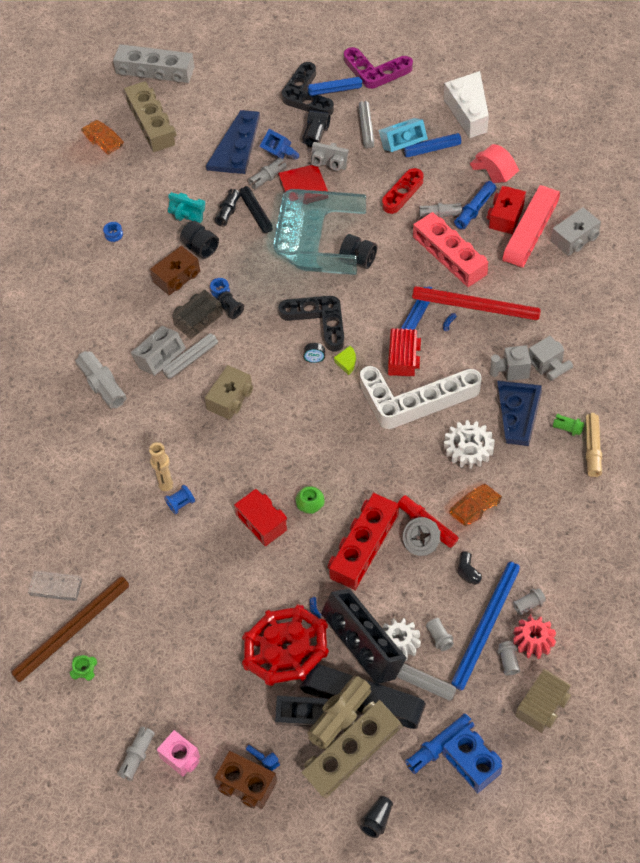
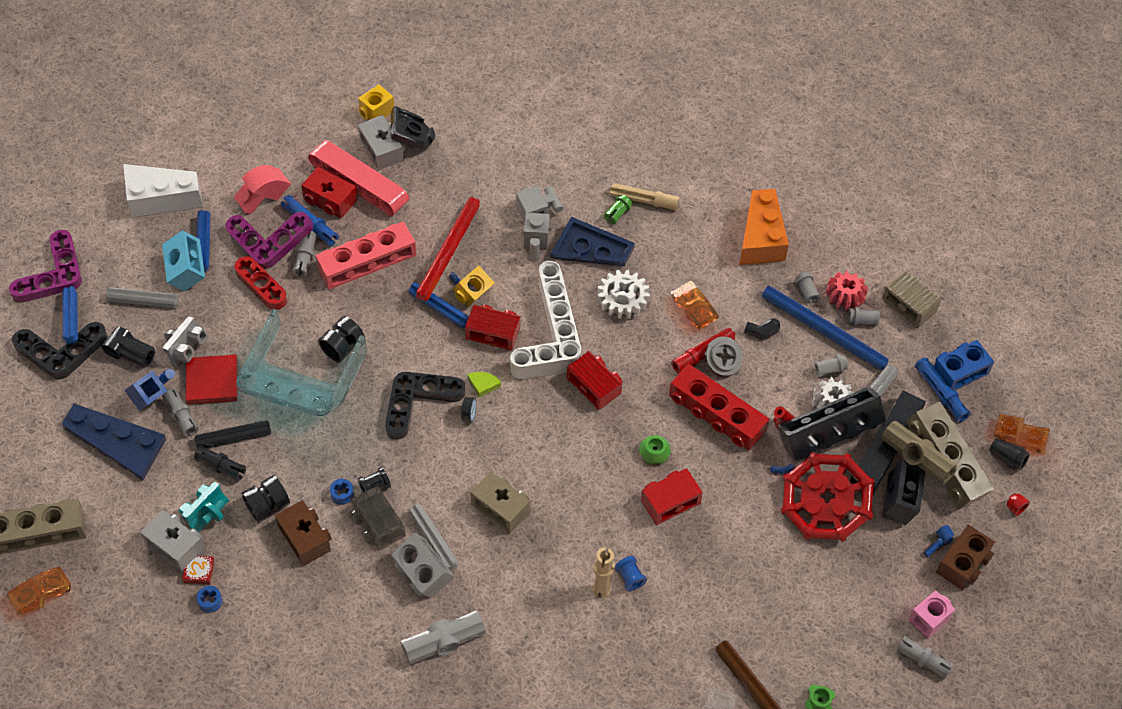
camera: 85 degrees left, 0 degrees up
none -> light grey brick [140,510,205,573]
none -> tile [182,556,215,585]
none -> magenta beam [226,212,313,268]
none -> yellow brick [358,84,394,120]
none -> black tile [391,106,435,149]
none -> yellow brick [452,265,495,307]
none -> red brick [566,351,623,410]
none -> orange wedge [739,188,789,265]
none -> red arm [773,406,795,430]
none -> clear orange slope [994,414,1050,454]
none -> red hinge [1007,494,1030,516]

